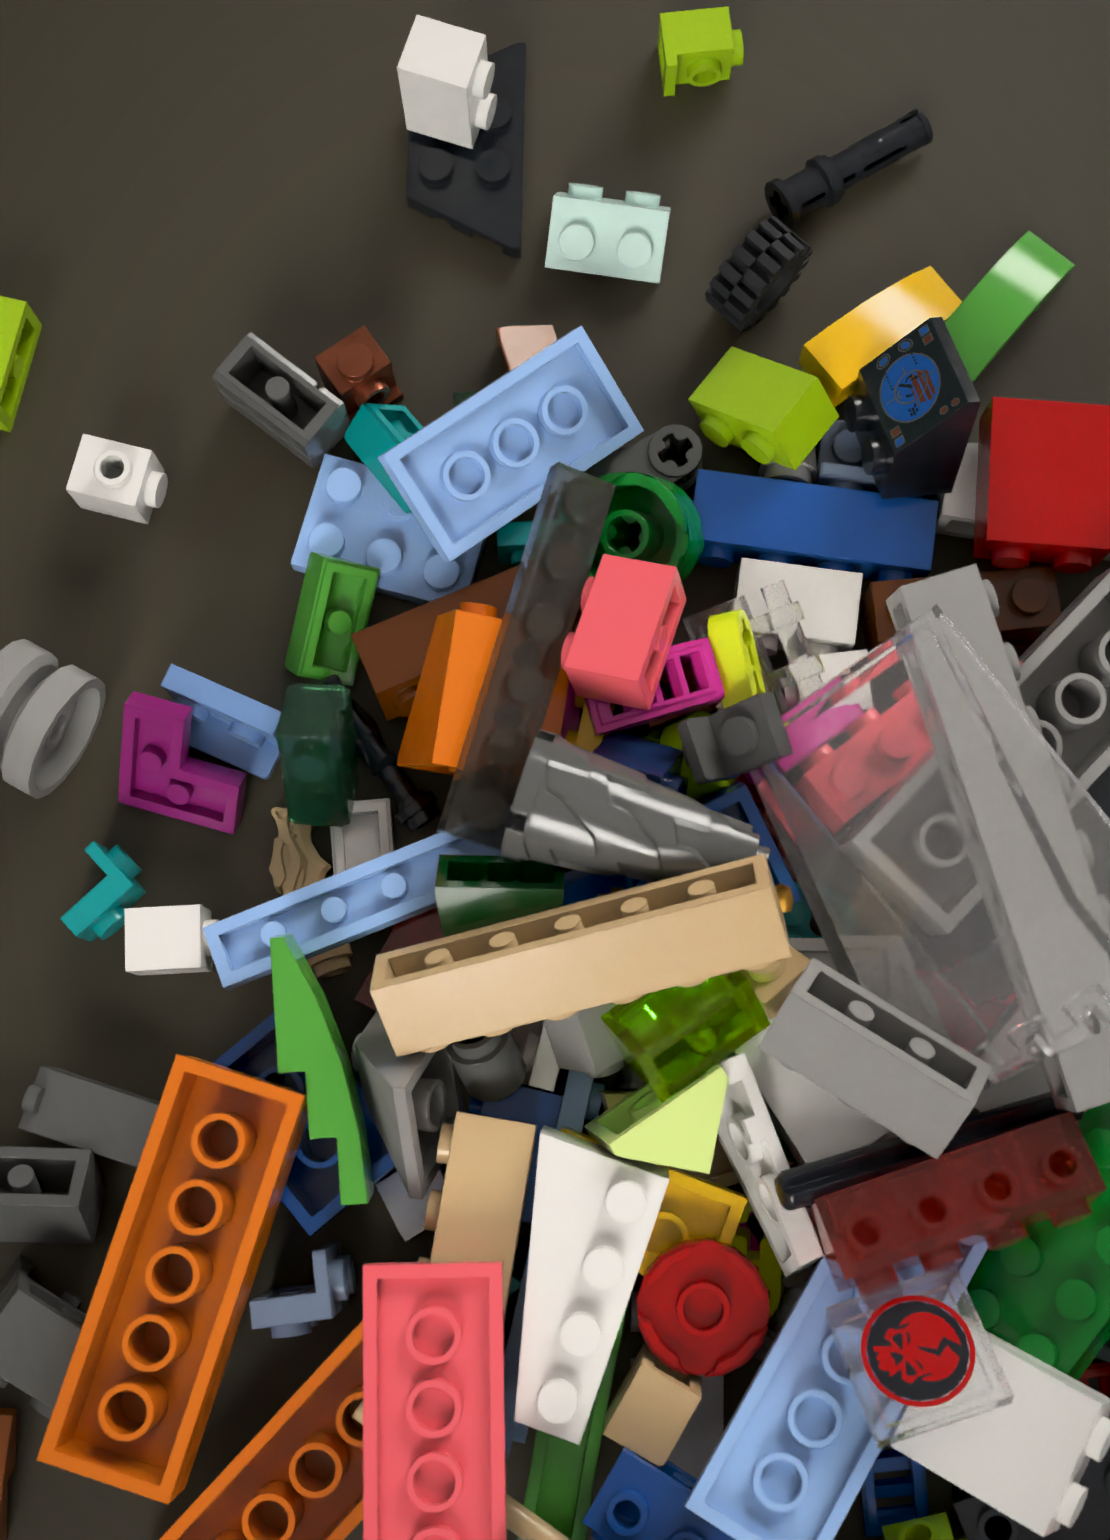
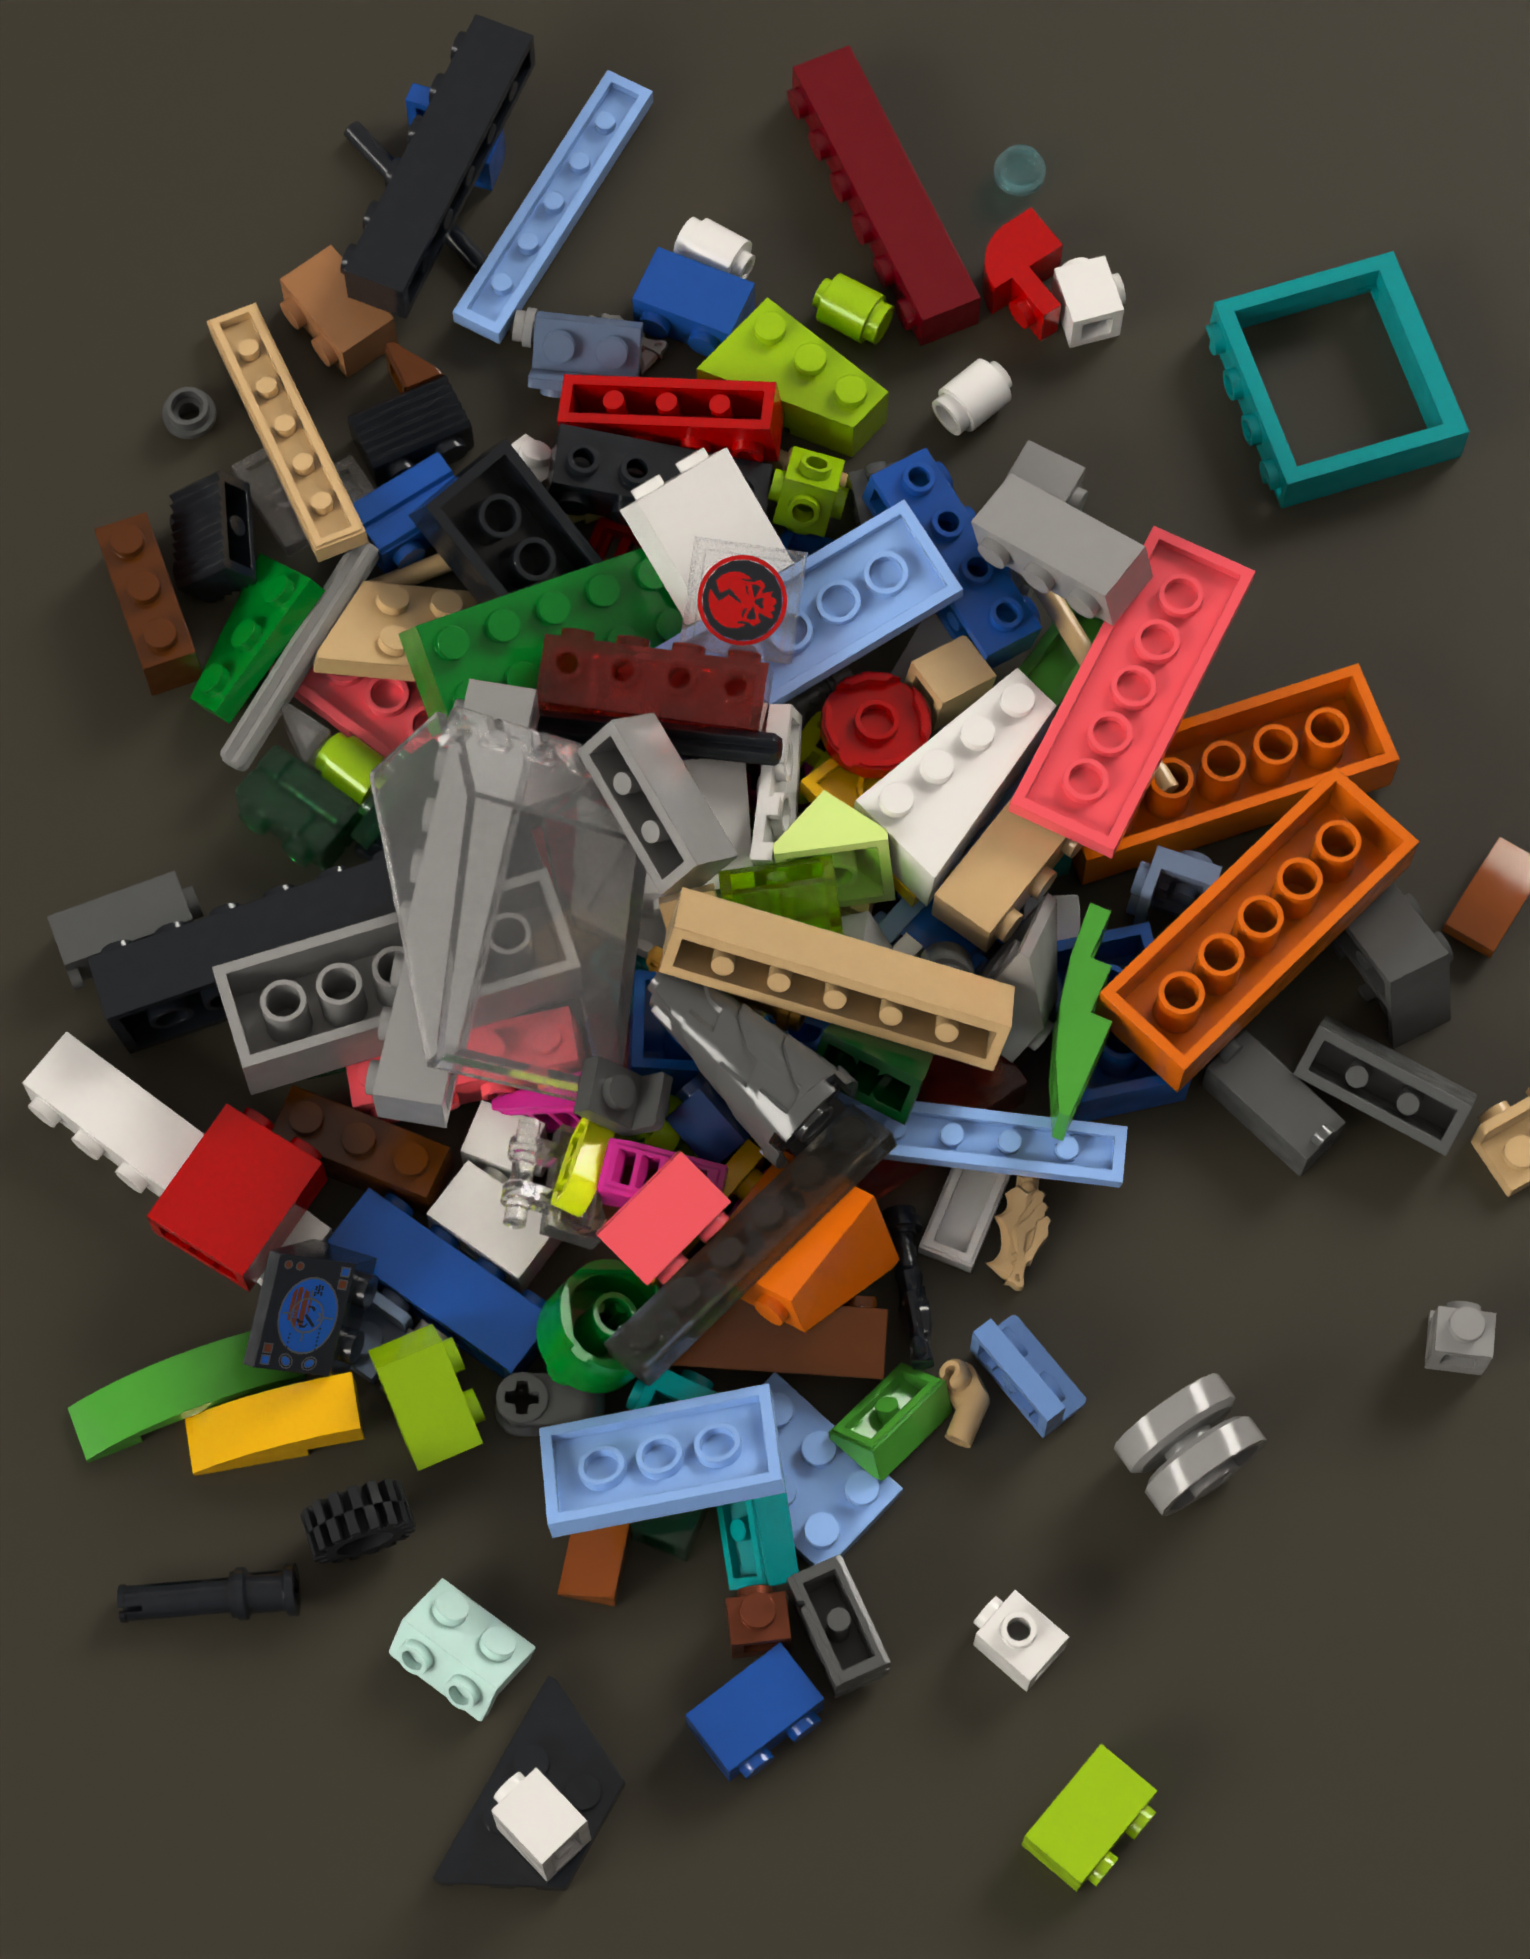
camera: 155 degrees left, 10 degrees down
teal bracket [60,841,146,942] -> none
magenta plate [118,691,247,835] -> none
white brick [124,904,219,976] -> none
clear green brick [276,683,360,827] -> none
lime brick [657,6,744,96] -> none
none -> blue brick [685,1642,824,1782]
none -> tan arm [938,1359,990,1448]

